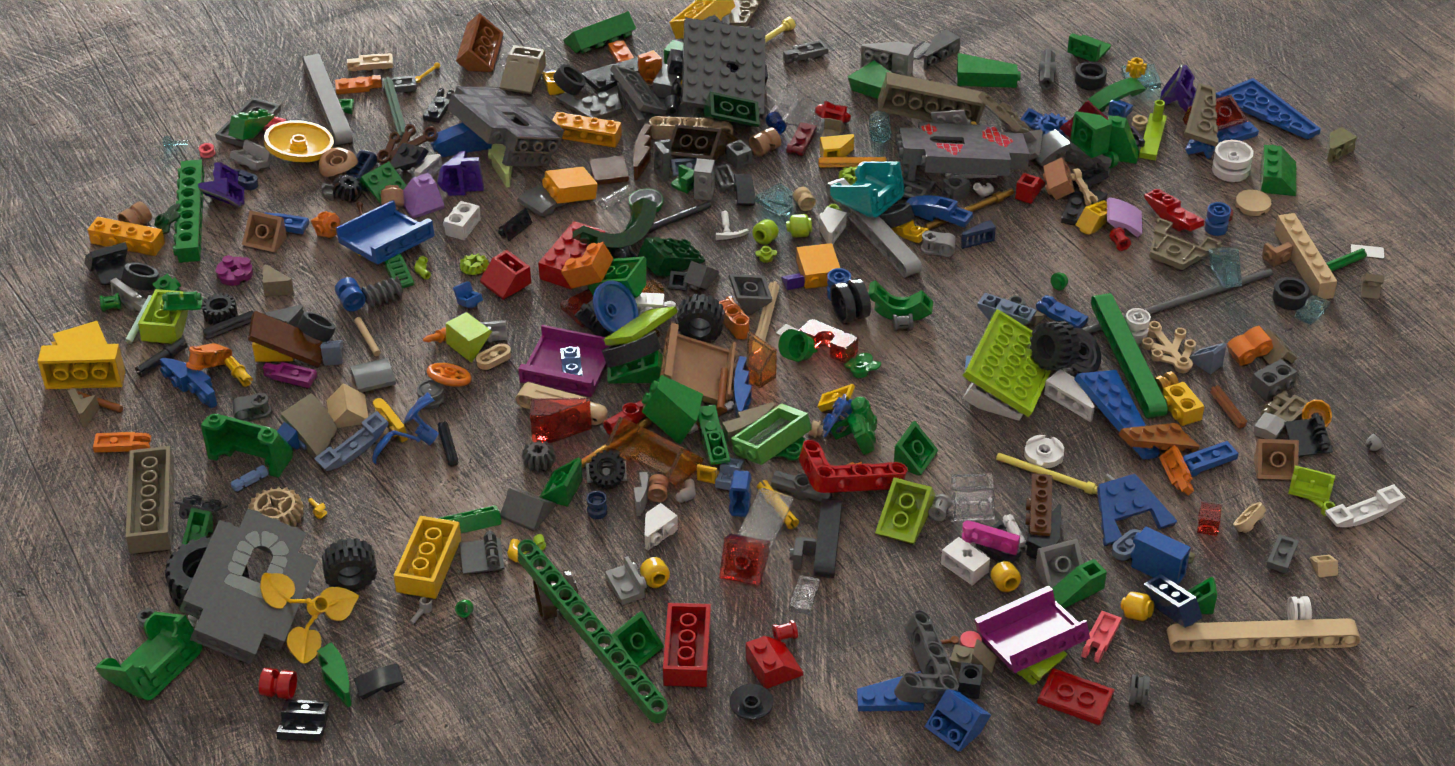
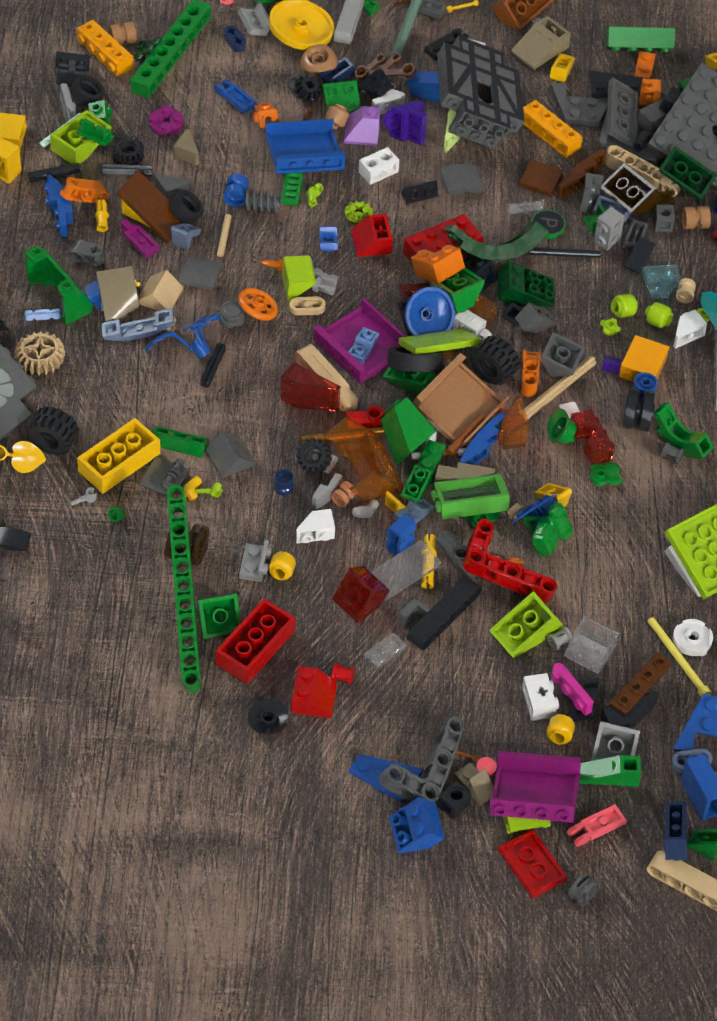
camera: 30 degrees right, 10 degrees up
green bush [100,293,122,312] -> none
dark purple piece [198,162,244,208] -> none
medium nougat slope [242,210,287,253] -> none
yellow hand [308,498,327,519] -> none
yellow hinge [373,398,408,443] -> none
dark grey gear [522,439,556,473] -> none
green slope [539,457,583,507] -> none
light orange brick [542,167,598,204] -> none
black tyre [553,64,586,95] -> none
white piece [716,211,748,240] -> none
green slope [894,421,939,476] -> none
white axle [1002,514,1026,548] -> none
yellow head [1121,592,1154,621] -> none

